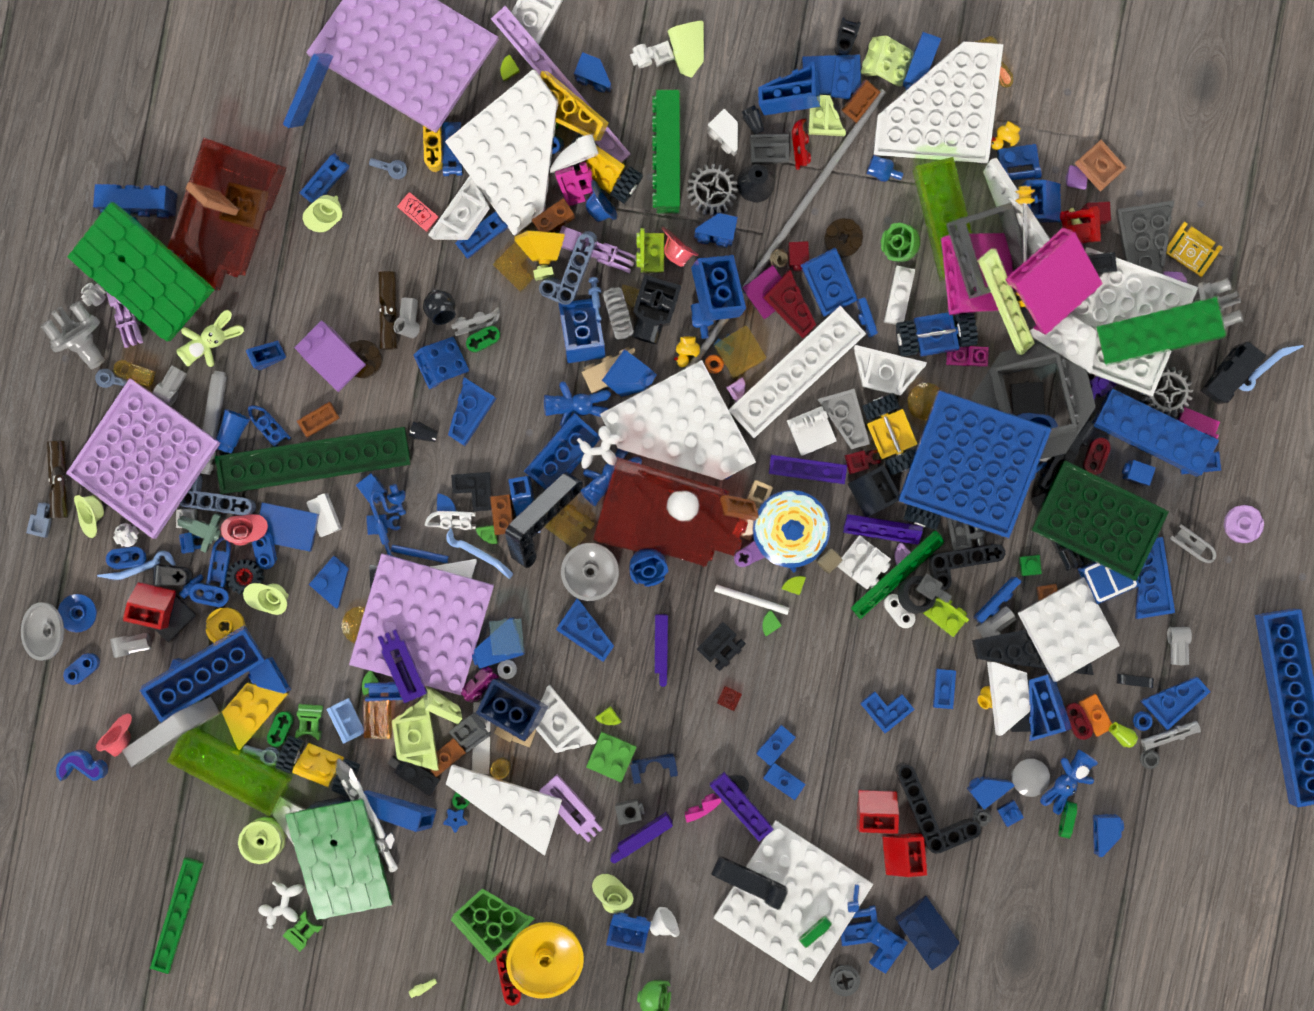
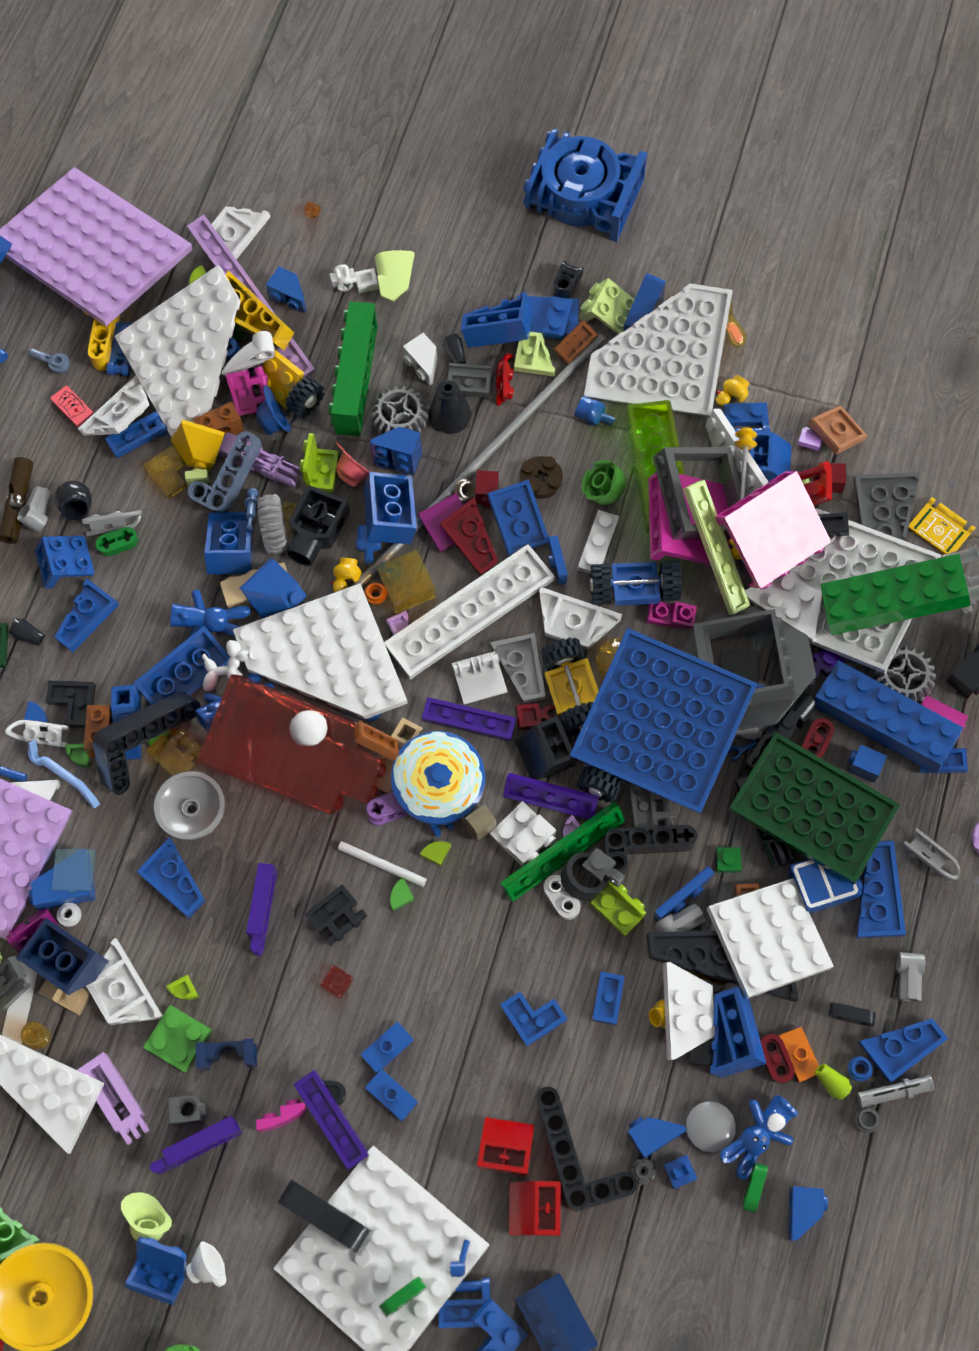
camera: 10 degrees right, 20 degrees down
blue cylinder [629,548,668,587] -> none

